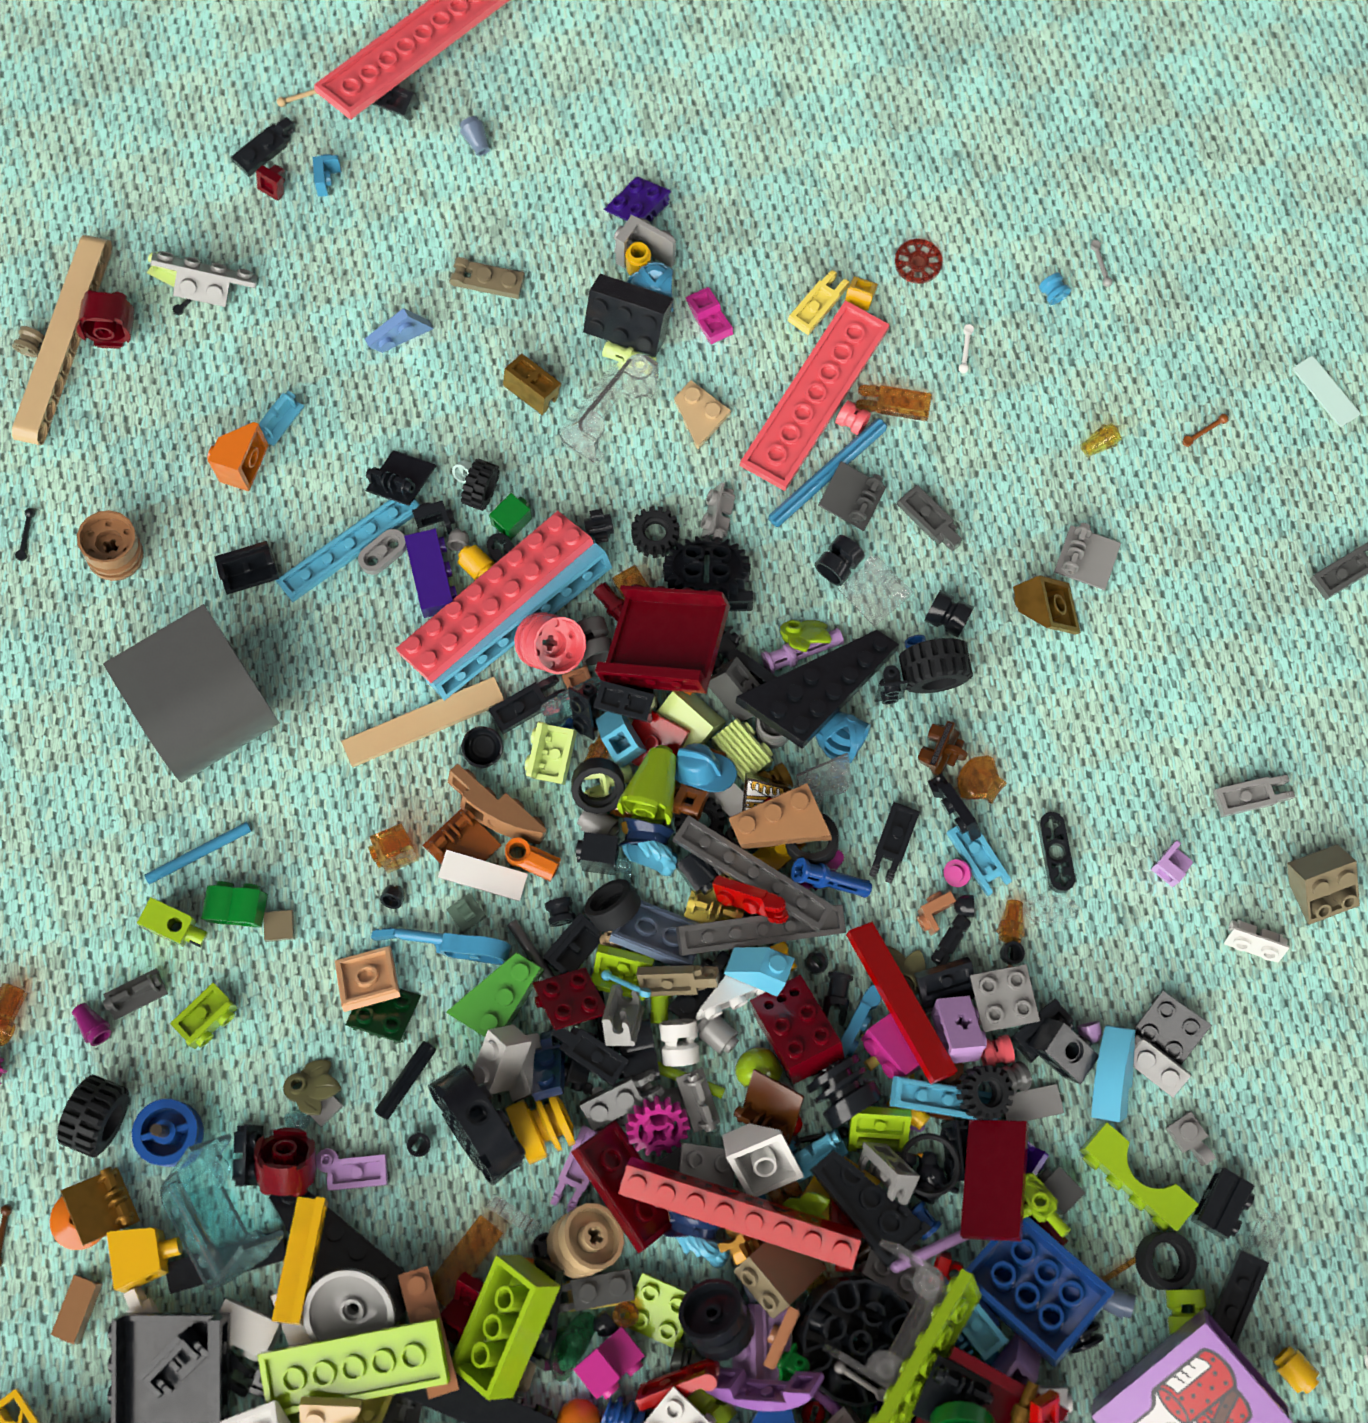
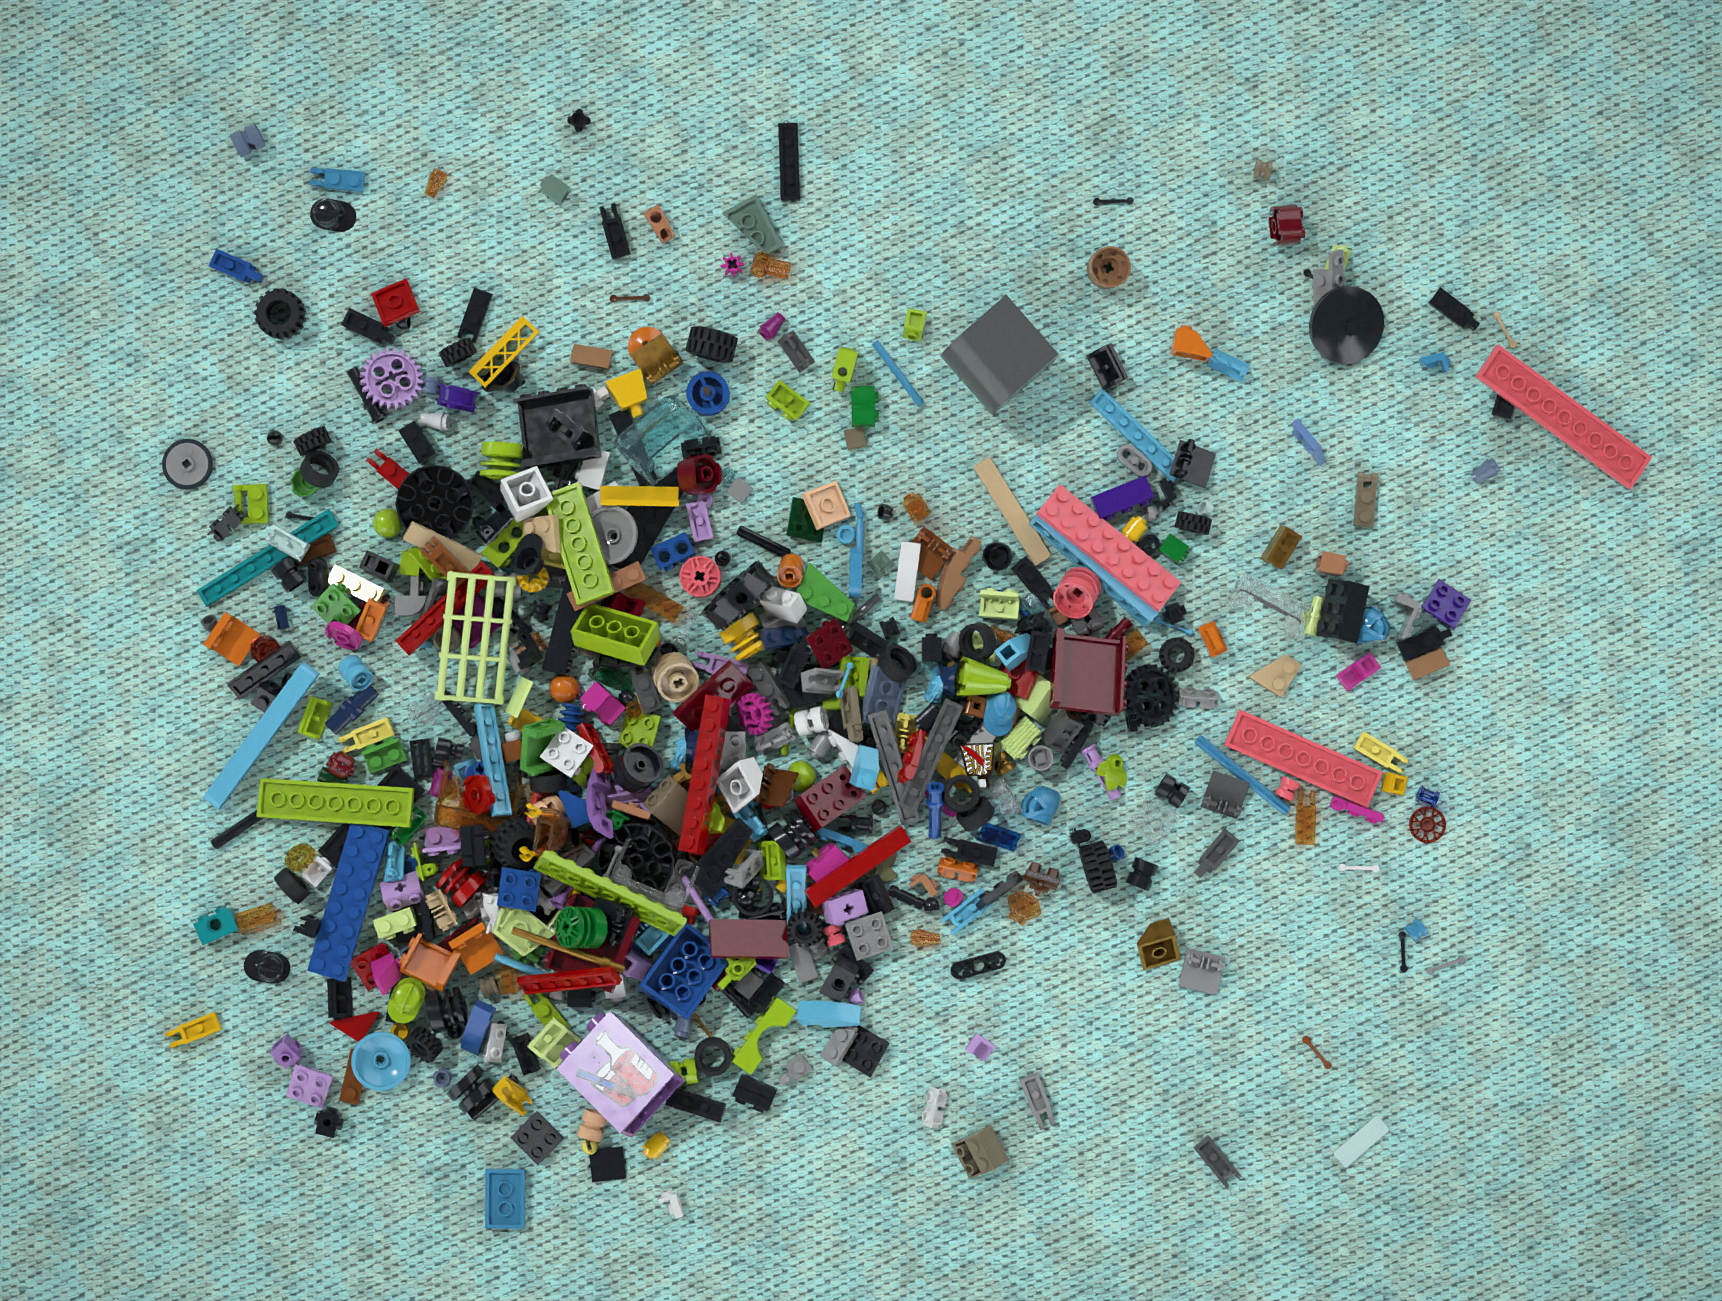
camera: 85 degrees right, 15 degrees up
tan beam [12,235,112,446] -> none
dark red tile [256,164,285,201] -> none
olive plate [283,1060,342,1115] -> none
yellow brick [625,242,651,275] -> none
medium nougat wedge [728,783,832,849] -> none
black wing [735,630,899,749] -> none
black hinge [999,941,1025,965] -> none
clear yellow cone [1080,423,1121,458] -> none
none -> blue brick [650,532,696,572]
none -> coral wheel [680,556,721,598]
none -> black axle [721,983,755,1018]
none -> black hinge [747,973,785,1014]
none -> orange wheel [777,554,804,588]
none -> medium azure tile [836,525,856,545]
none -> lime bracket [902,308,927,341]
none -> orange hinge [937,857,978,883]
none -> black tyre [956,796,995,832]
none -> clear blue hinge [977,822,1021,852]
none -> medium azure hinge [1155,617,1193,636]
none -> orange piece [1197,621,1227,658]
none -> black dish [1309,286,1384,364]
none -> nougat brick [1315,551,1348,577]
none -> dark pink hinge [1330,795,1385,824]
none -> black hinge [1396,628,1453,661]
none -> black hinge [1398,931,1408,972]
none -> medium nougat slope [1405,648,1450,680]
none -> clear blue bush [1415,785,1440,808]

